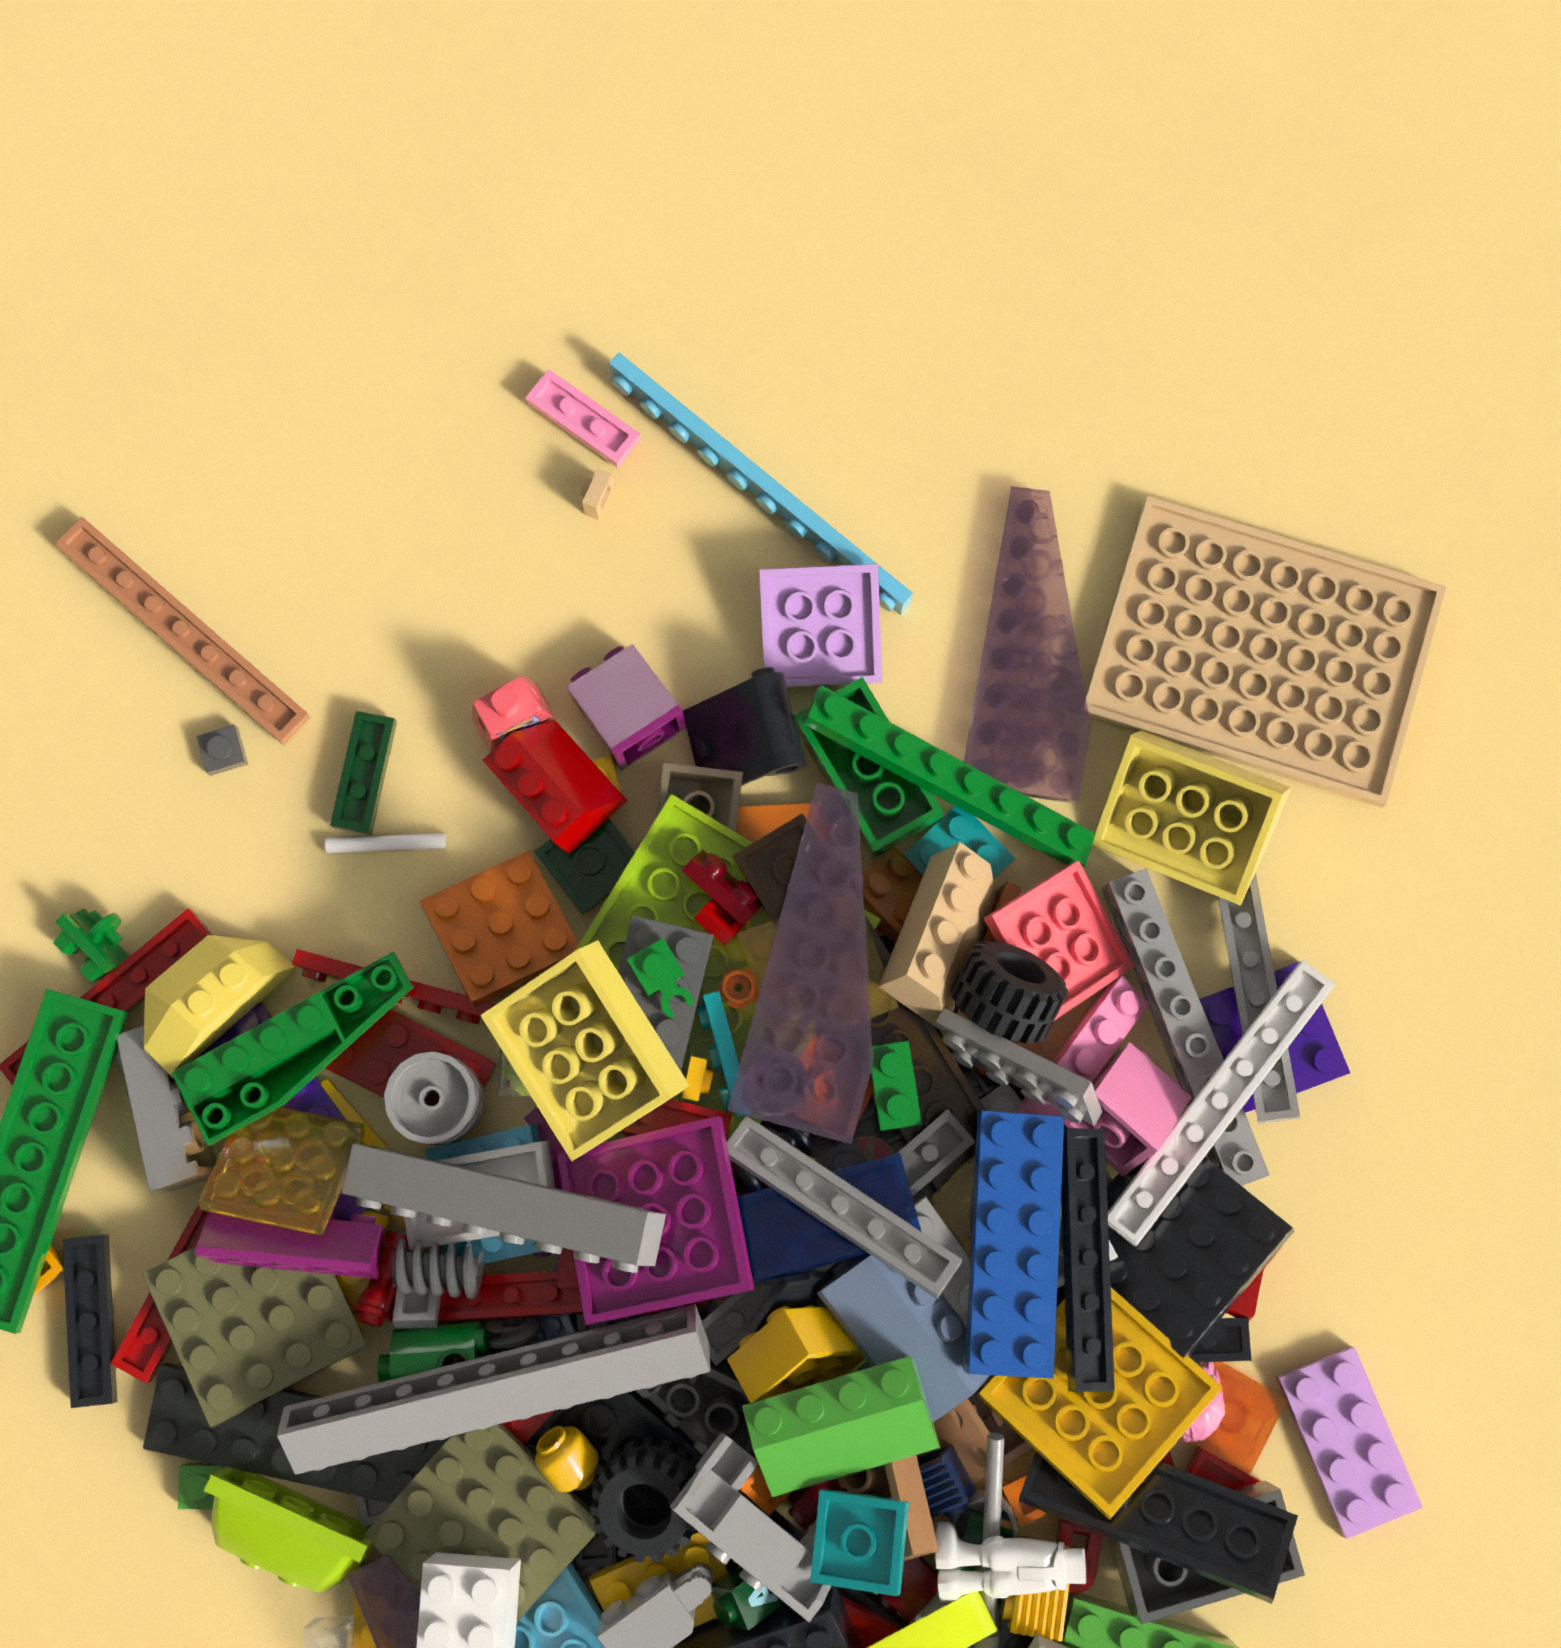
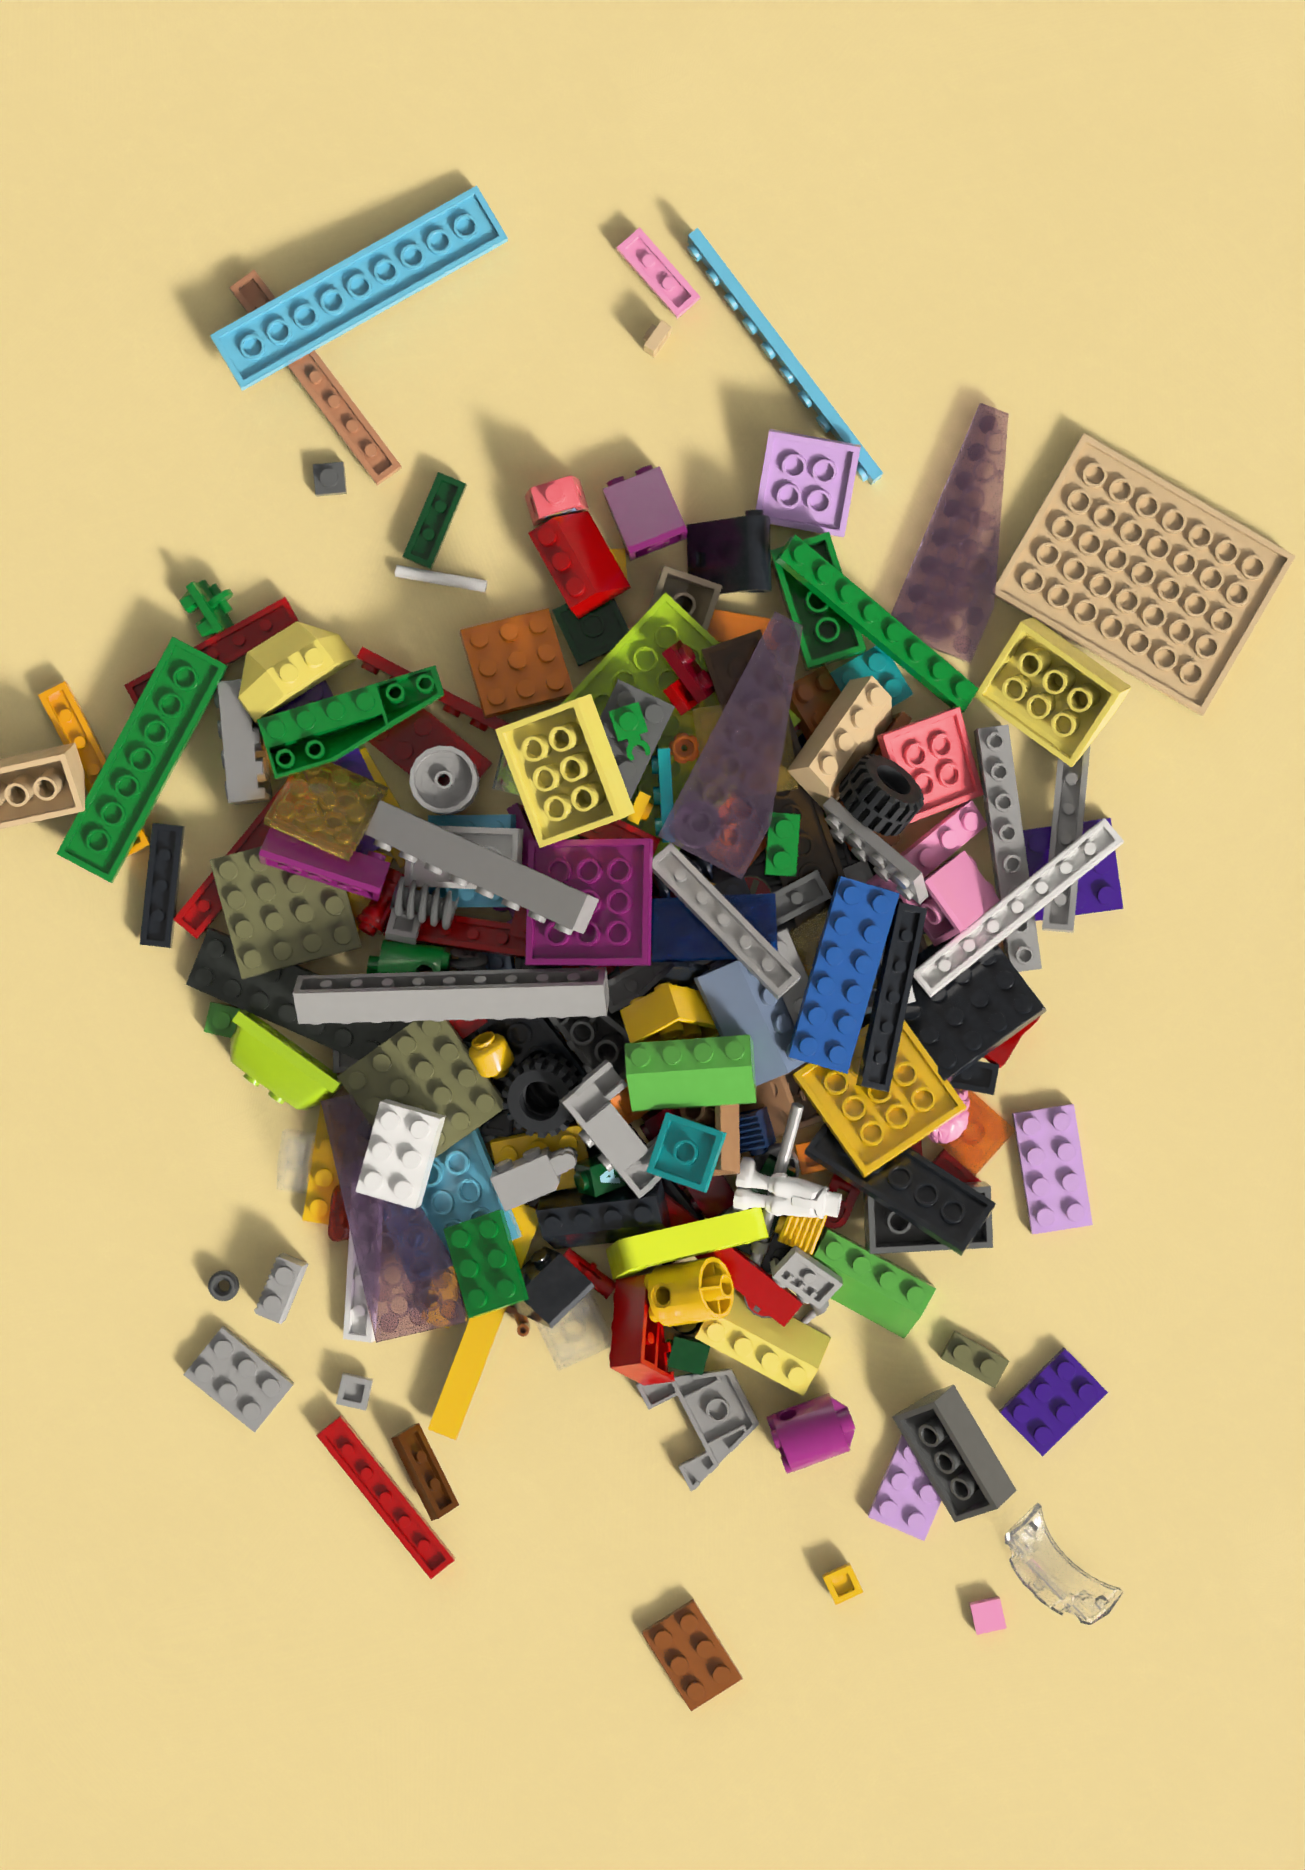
camera: 15 degrees right, 10 degrees up
none -> medium azure plate [210,185,508,391]

